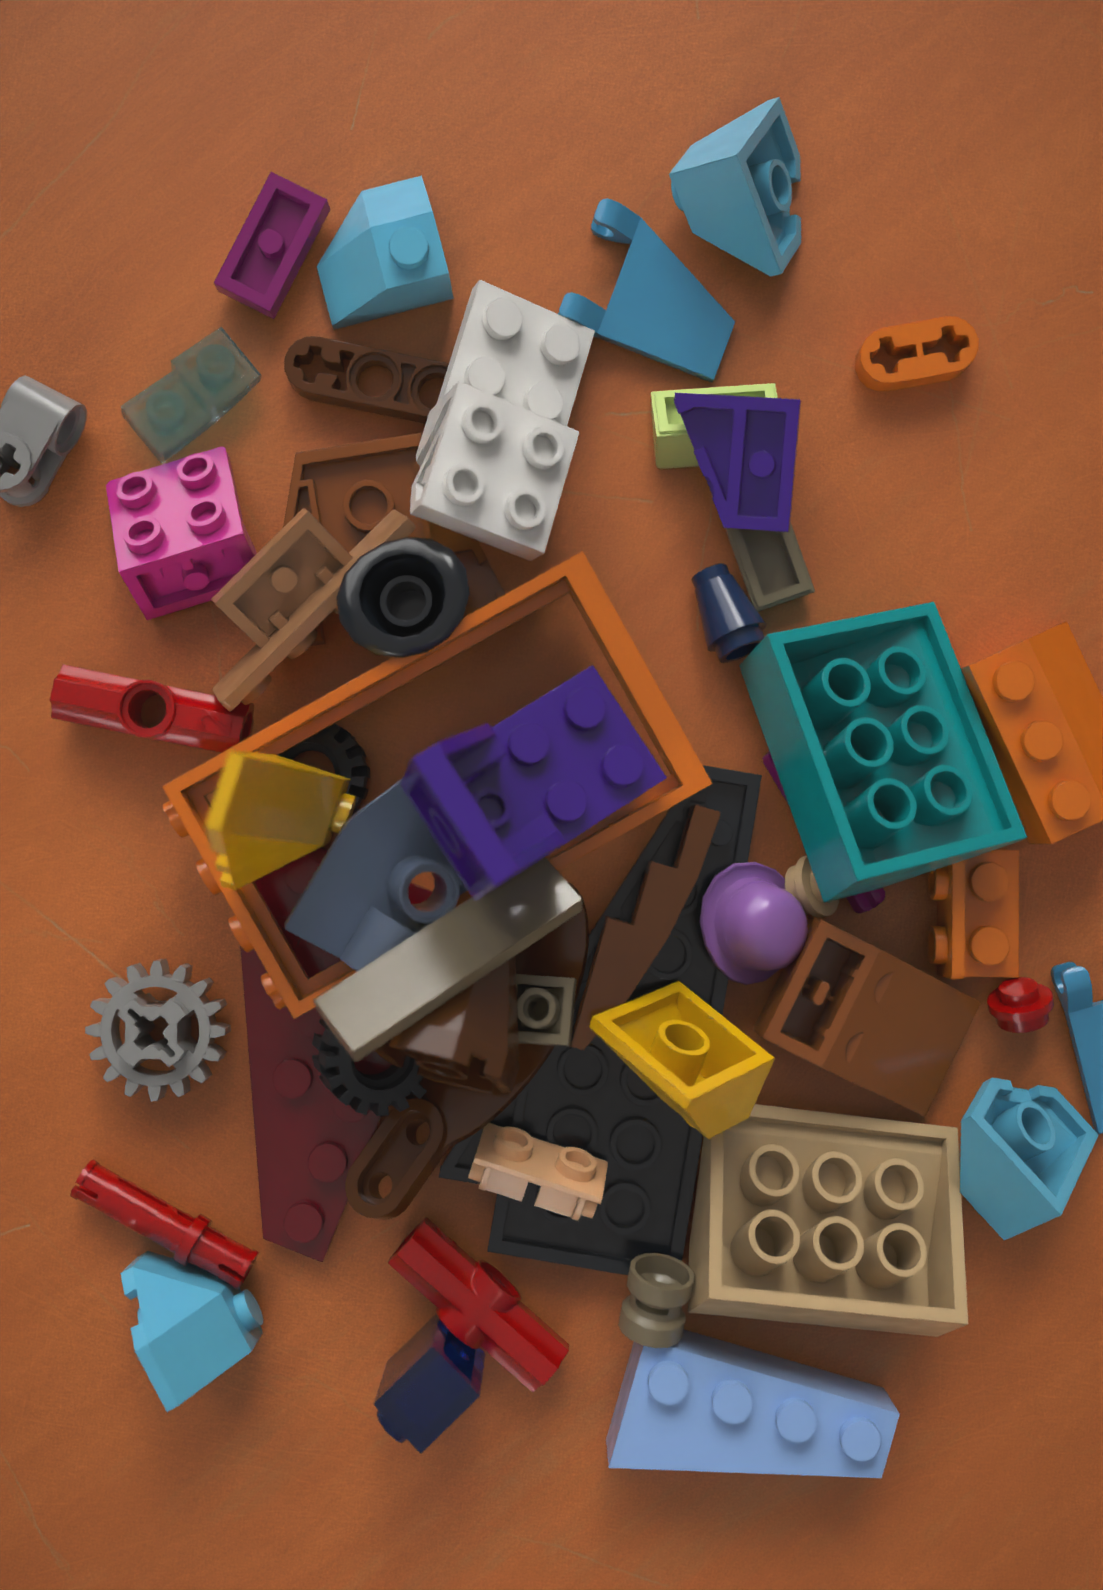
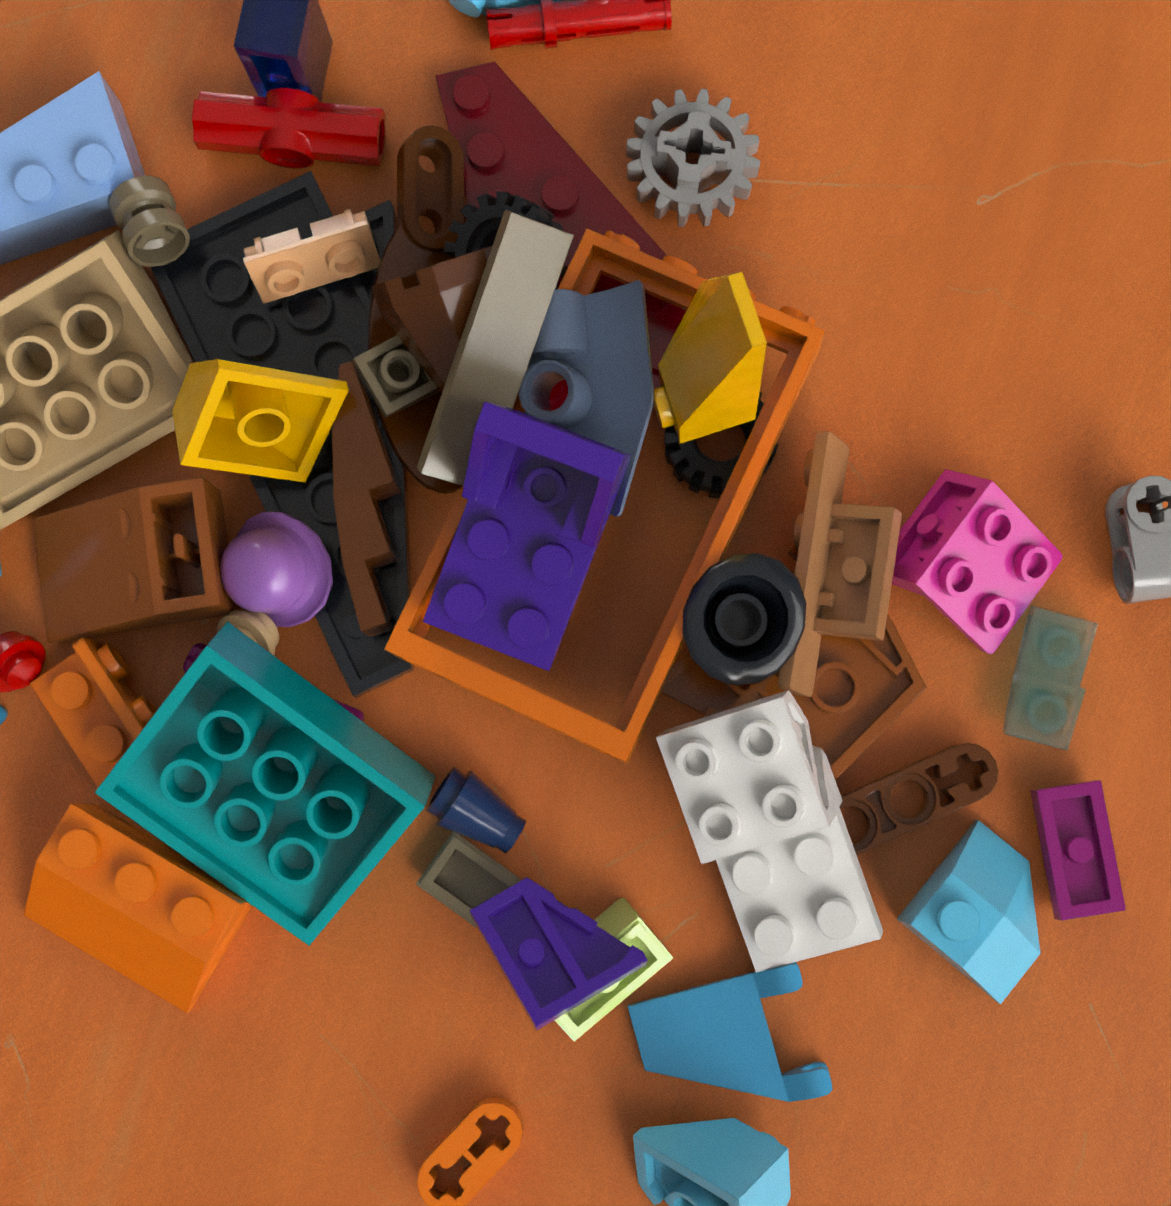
camera: 150 degrees right, 5 degrees down
red piece [50,664,254,753] -> none

